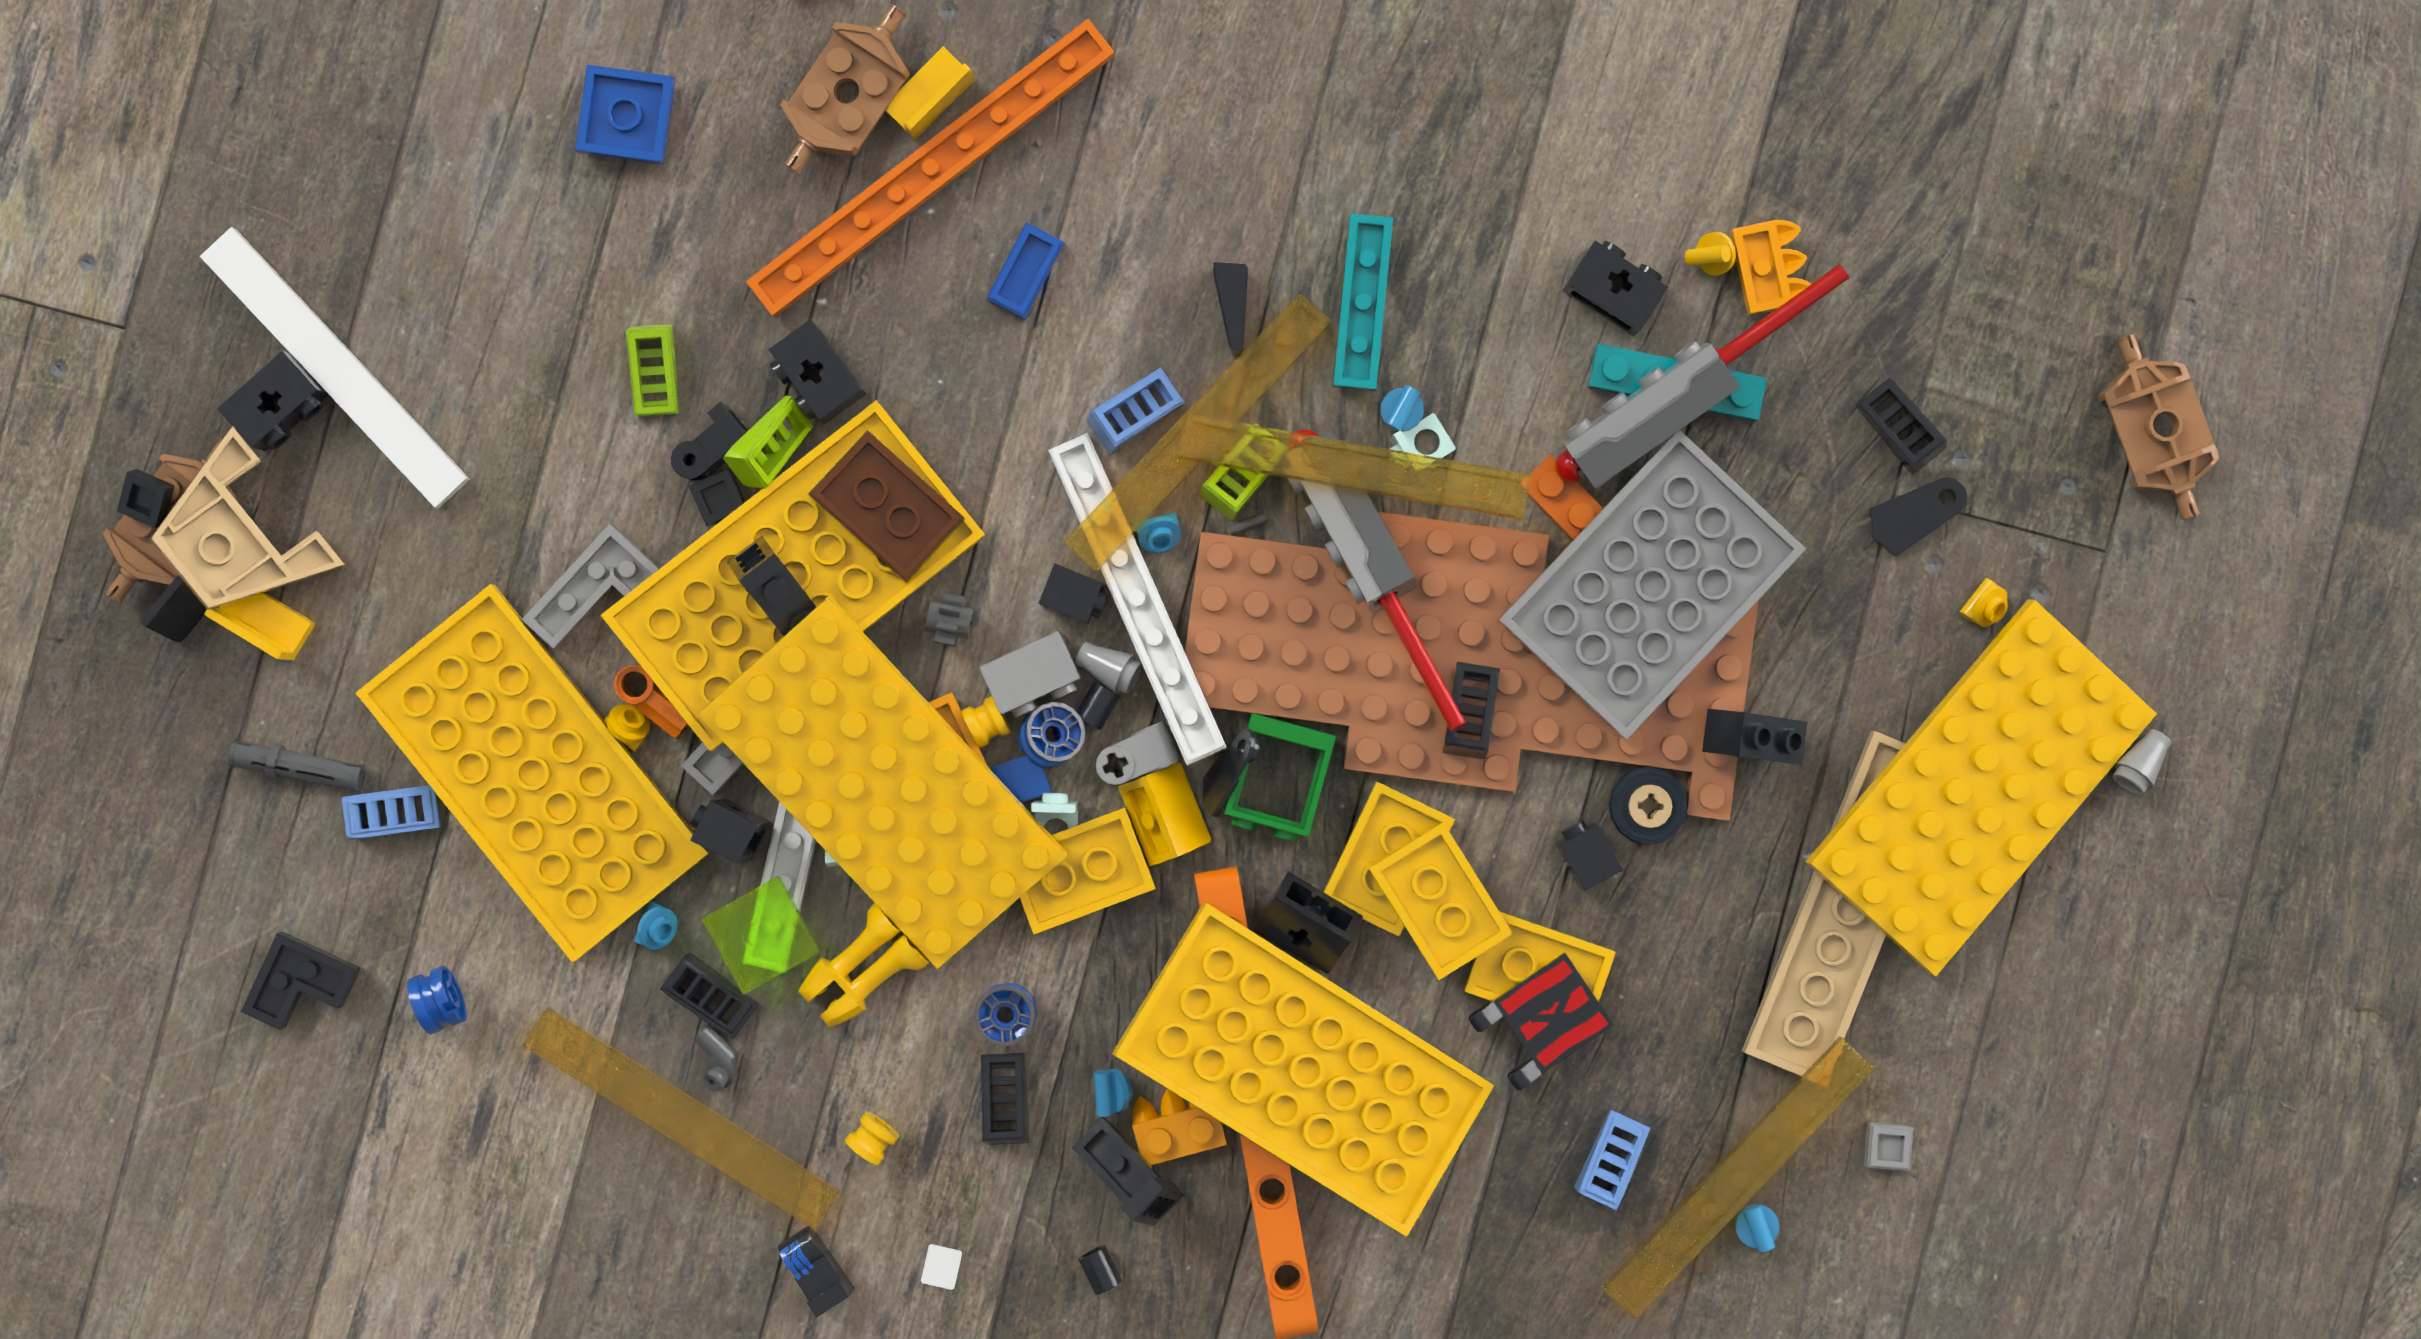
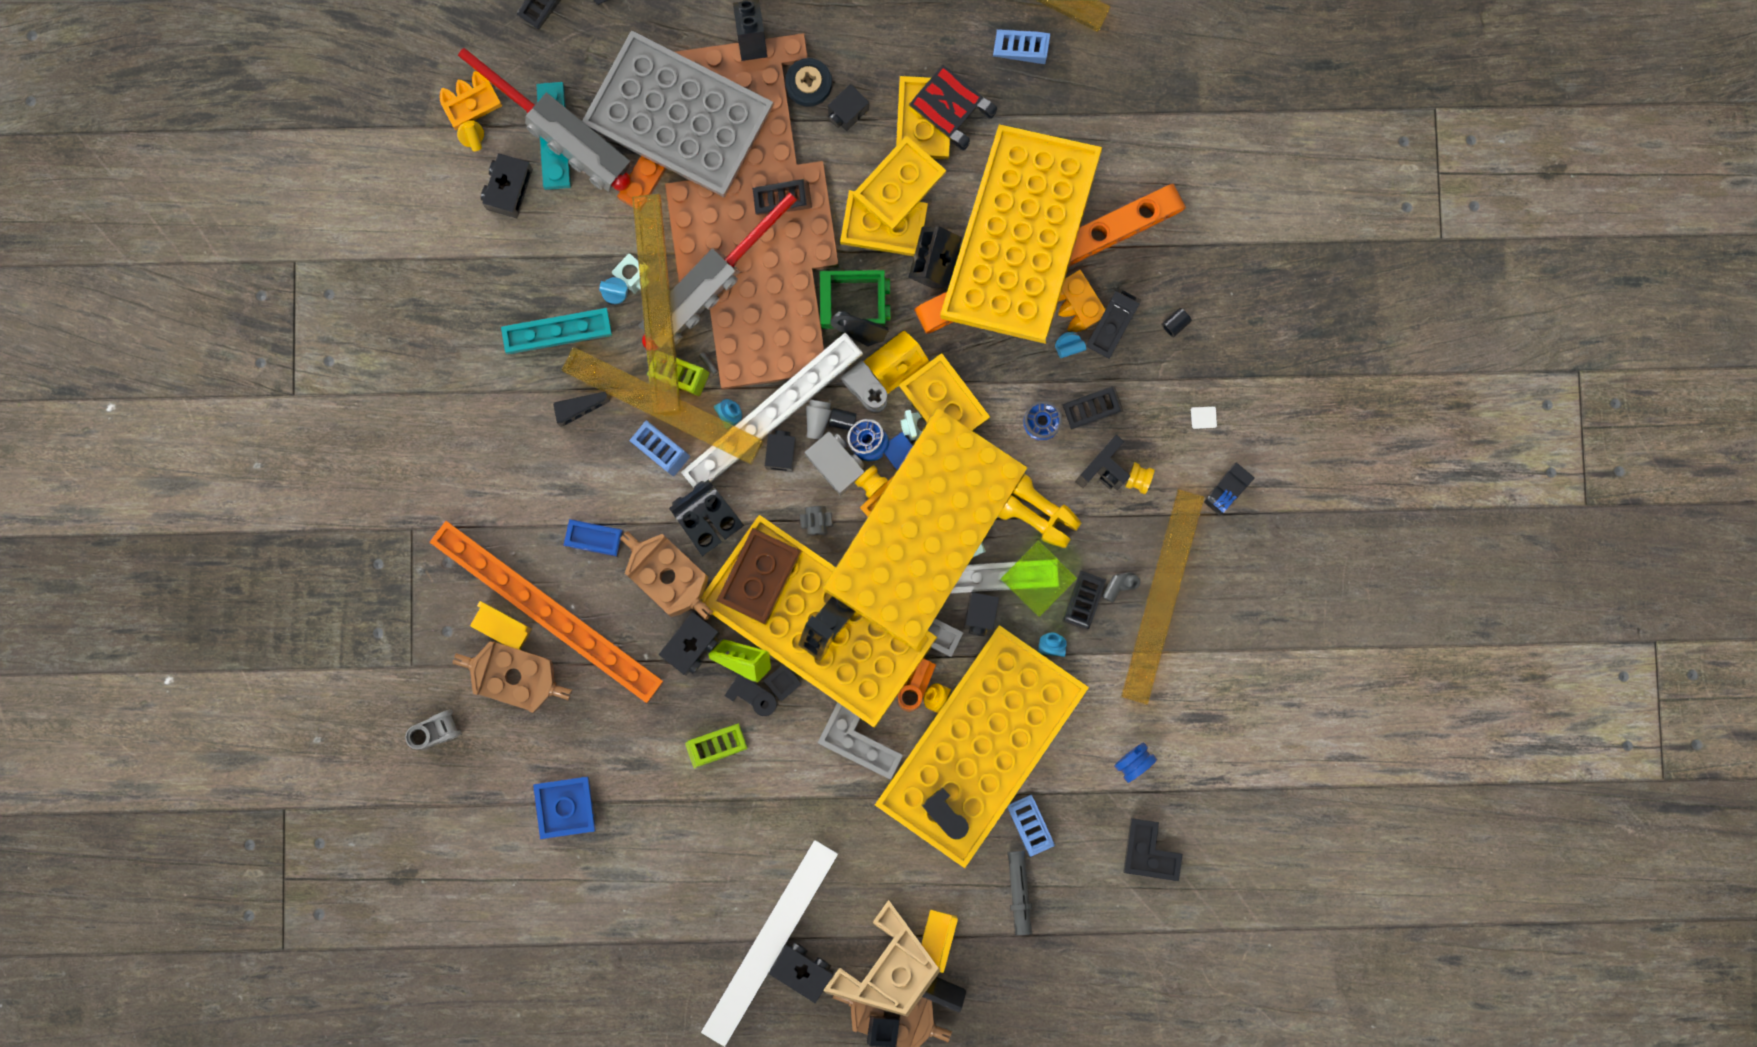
camera: 110 degrees left, 5 degrees down
none -> medium nougat plate [620,531,713,620]
none -> black hips [669,479,745,557]
none -> black leg [921,787,969,839]
none -> black bracket [1075,435,1130,490]

